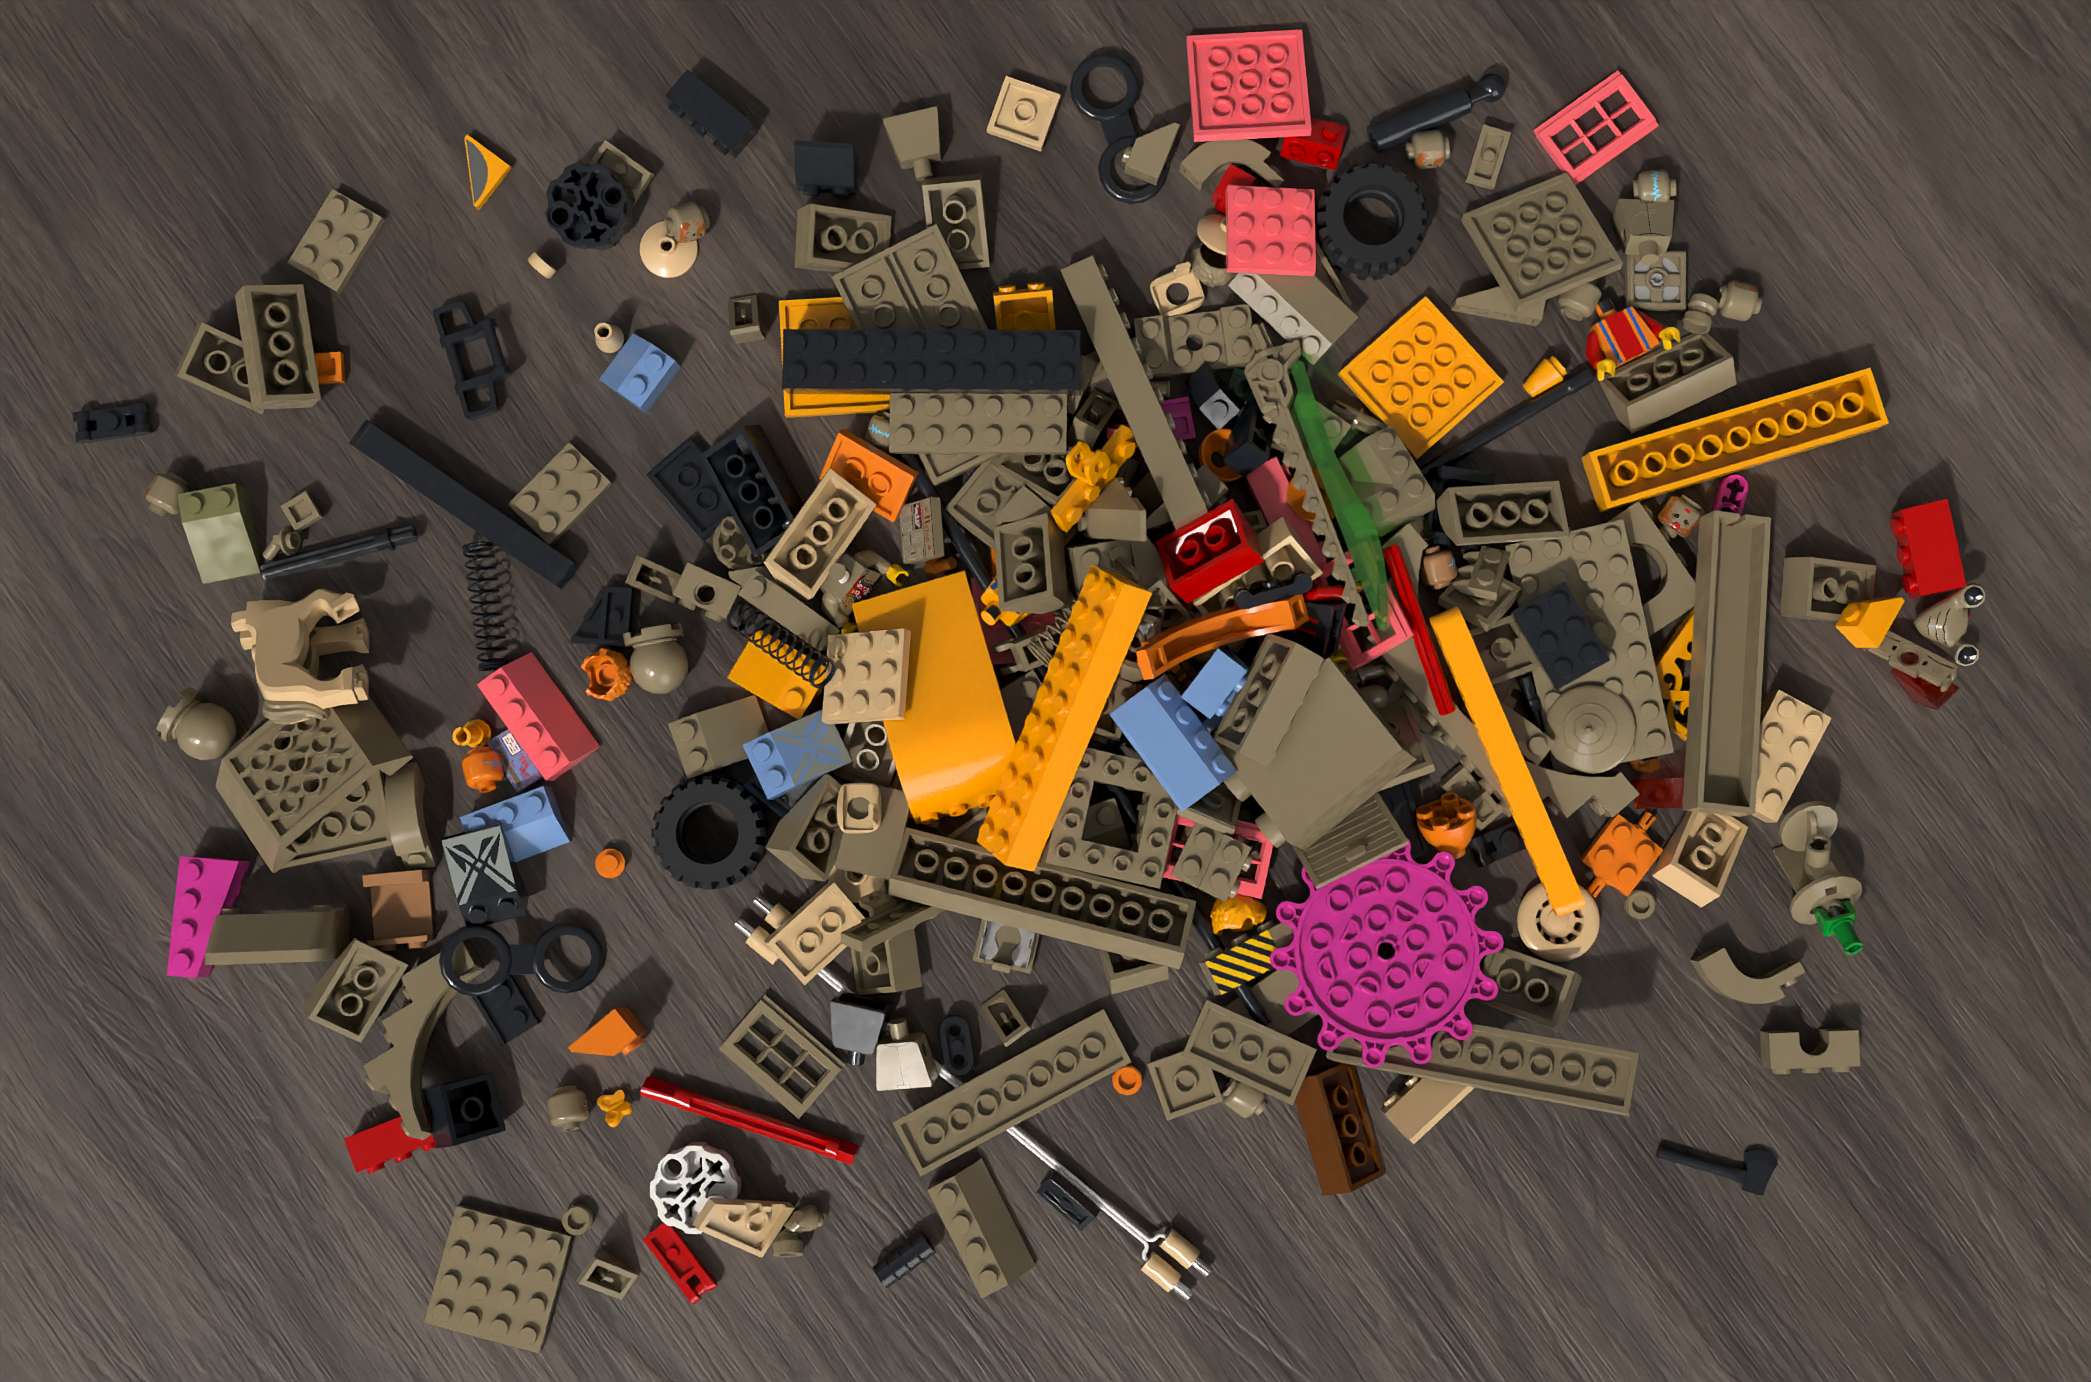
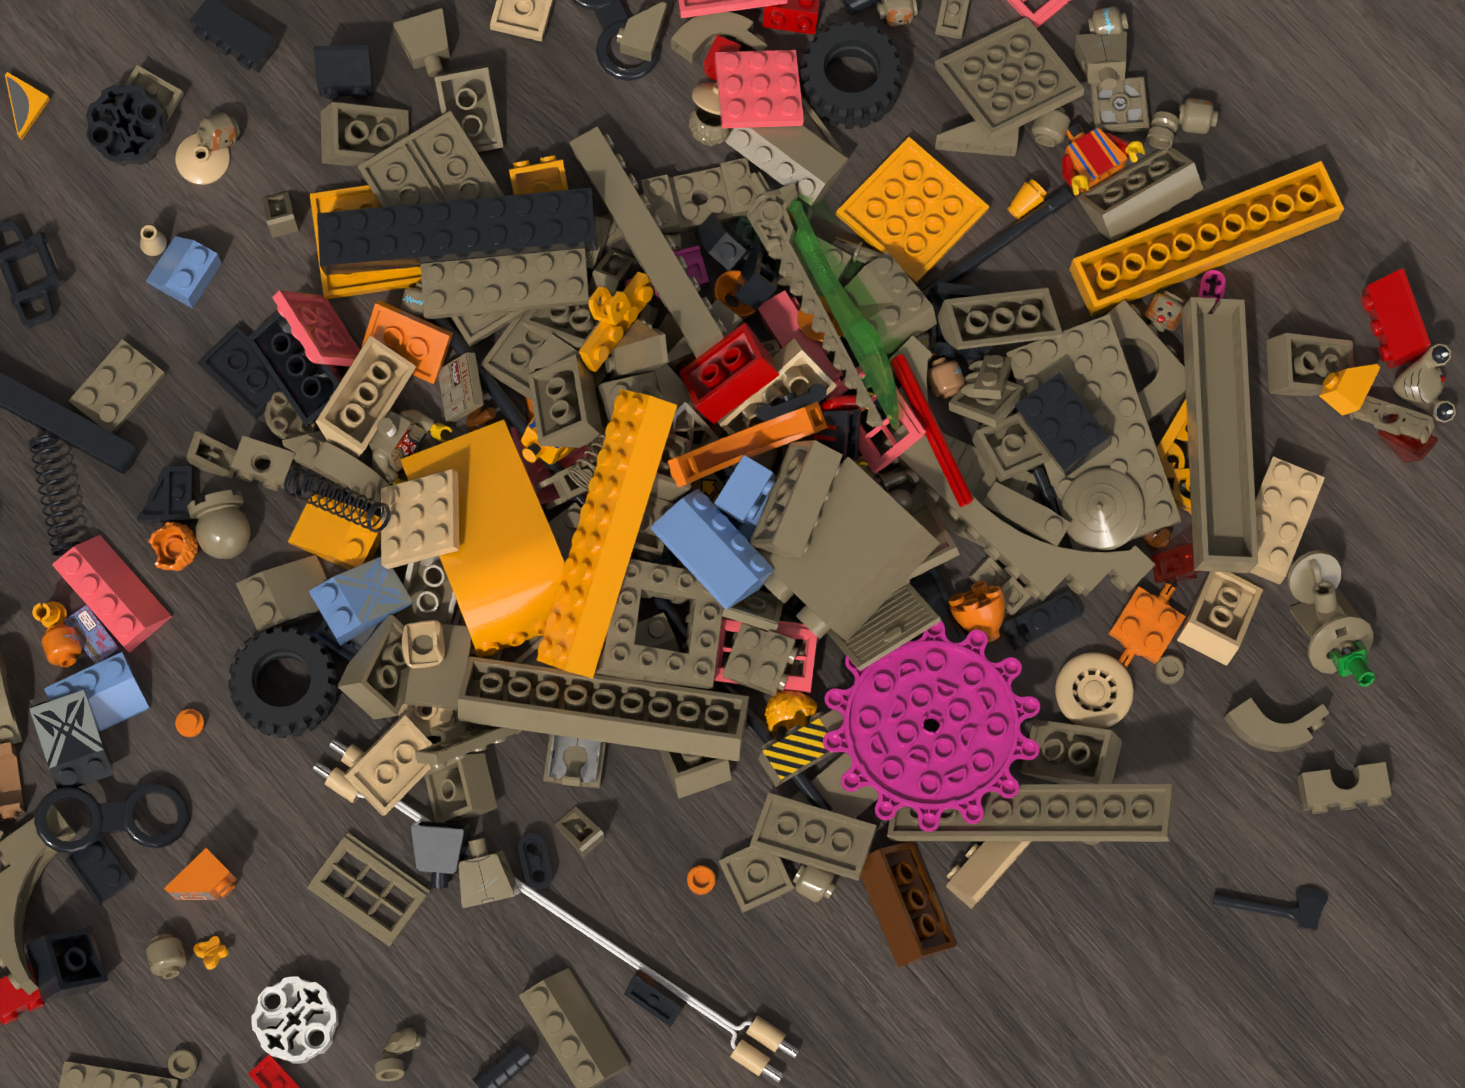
camera: 10 degrees left, 10 degrees down
tan tile [528,251,557,279] -> none
red piece [640,1076,858,1165] -> none
tan wing [693,1198,795,1258] -> none
dark tan plate [892,1009,1131,1176] -> none
tan piece [1150,262,1205,317] -> none
light orange beam [1429,606,1586,918] -> none
none -> coral plate [272,290,360,366]

